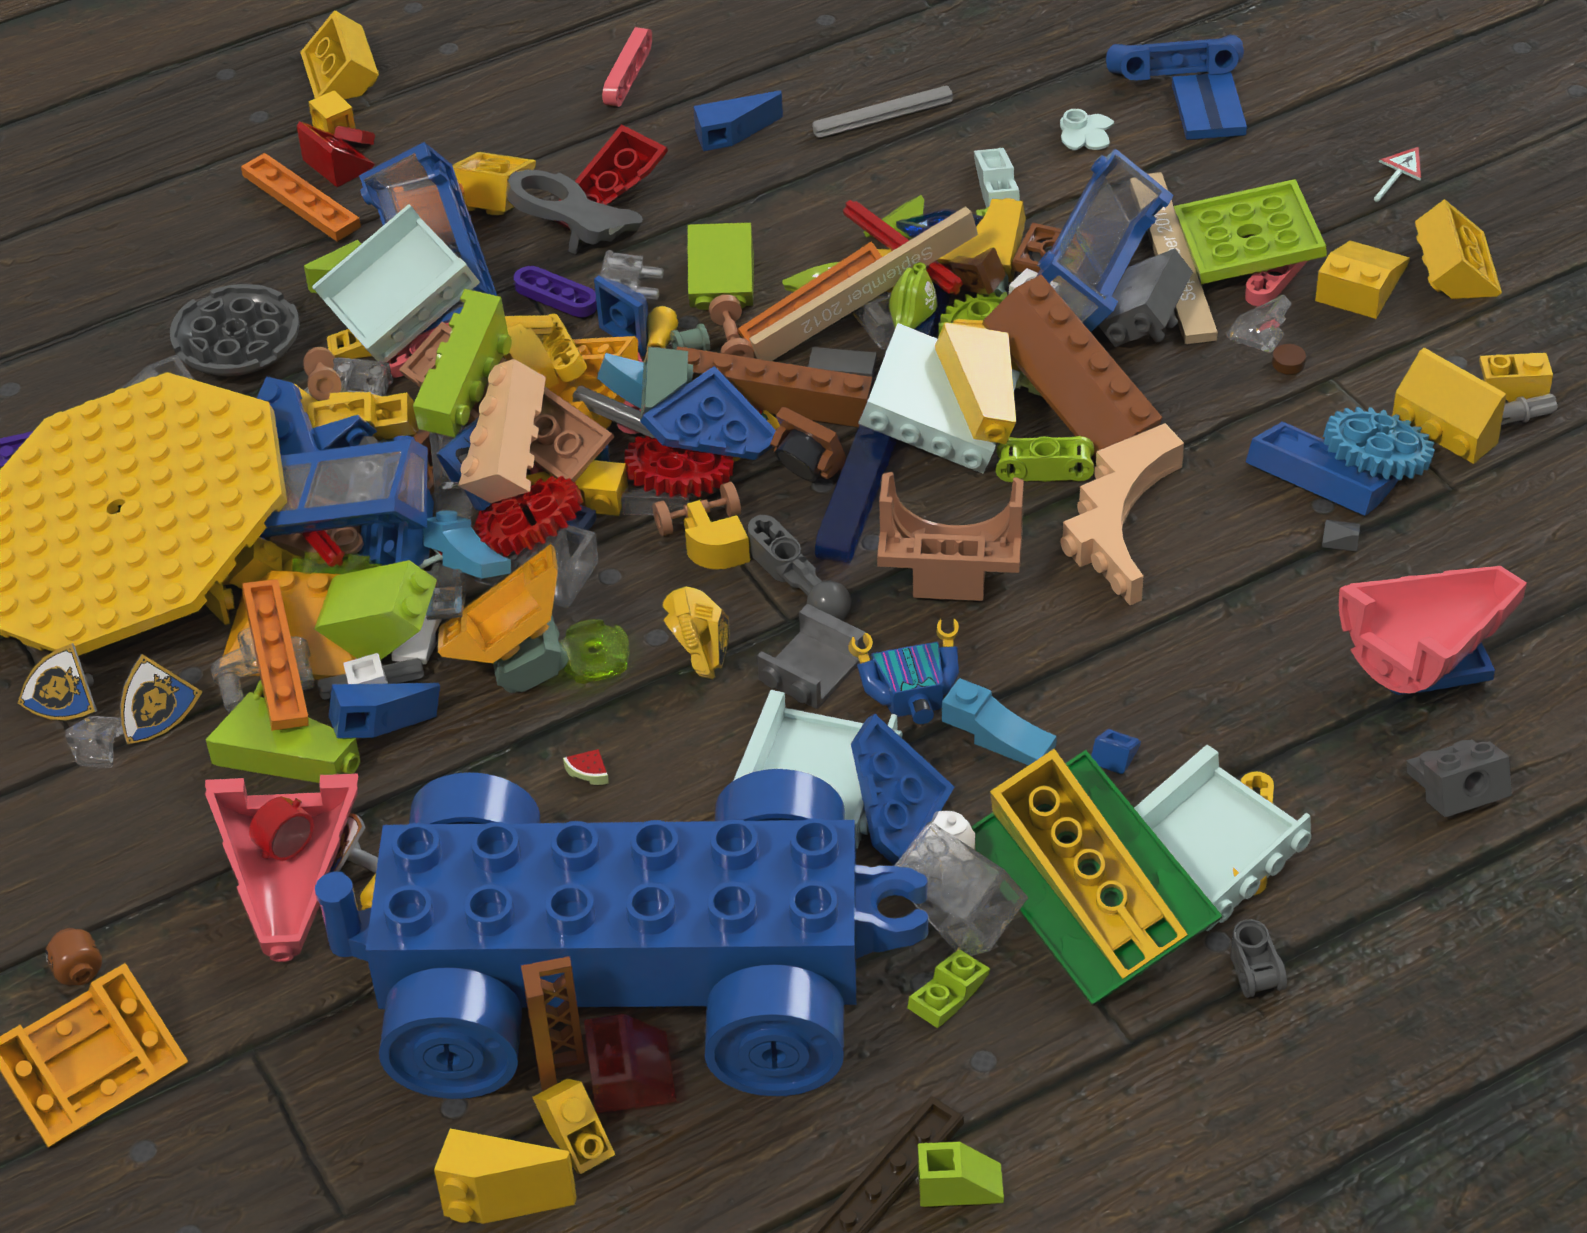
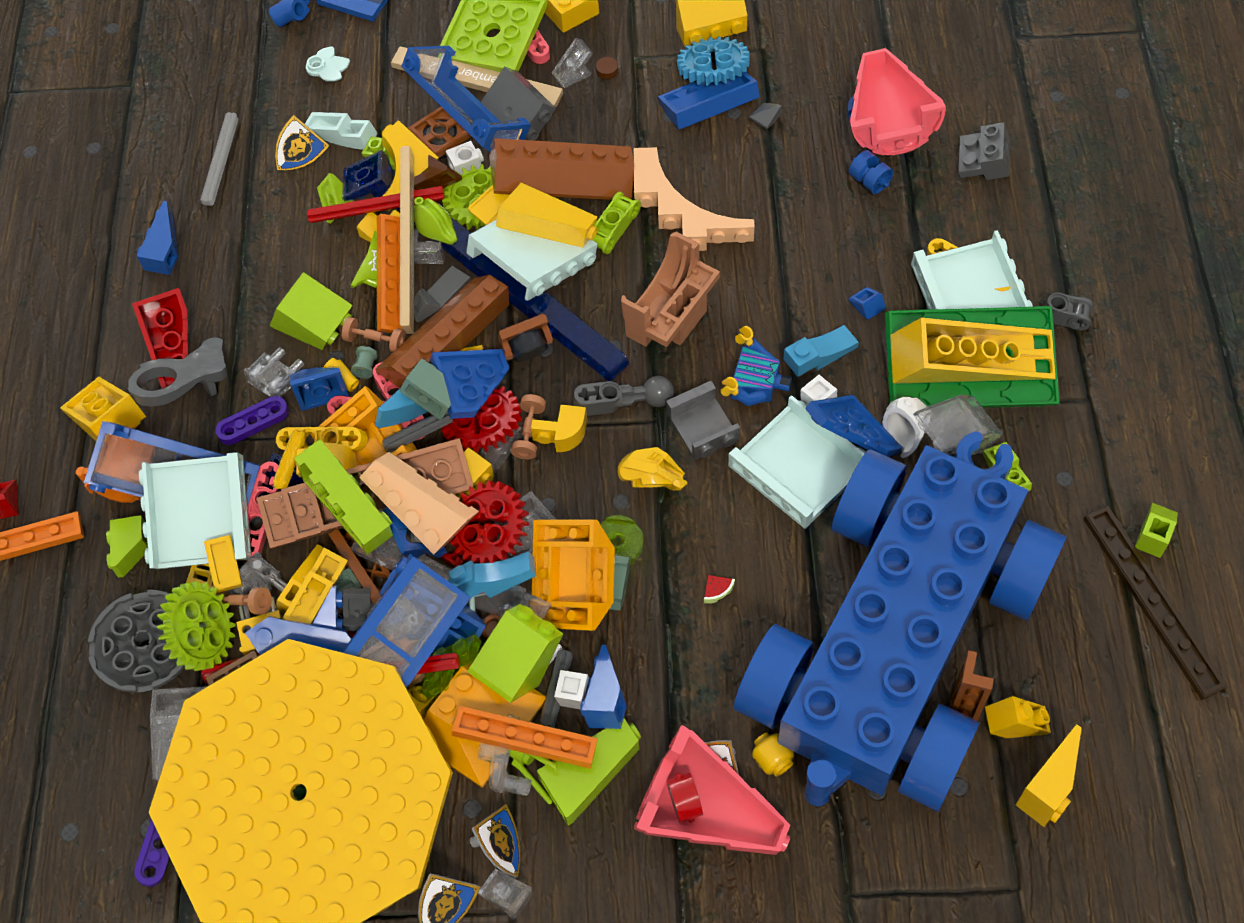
camera: 60 degrees left, 15 degrees up
clear red slope [584,1014,676,1113] -> none
coral beam [602,27,652,107] -> none
none -> lime gear [157,581,236,671]
none -> yellow tile [204,535,243,593]
none -> shield [275,115,329,170]
none -> dark grey slope [414,288,441,322]
none -> white brick [801,375,837,405]
none -> blue wheel [849,150,894,194]

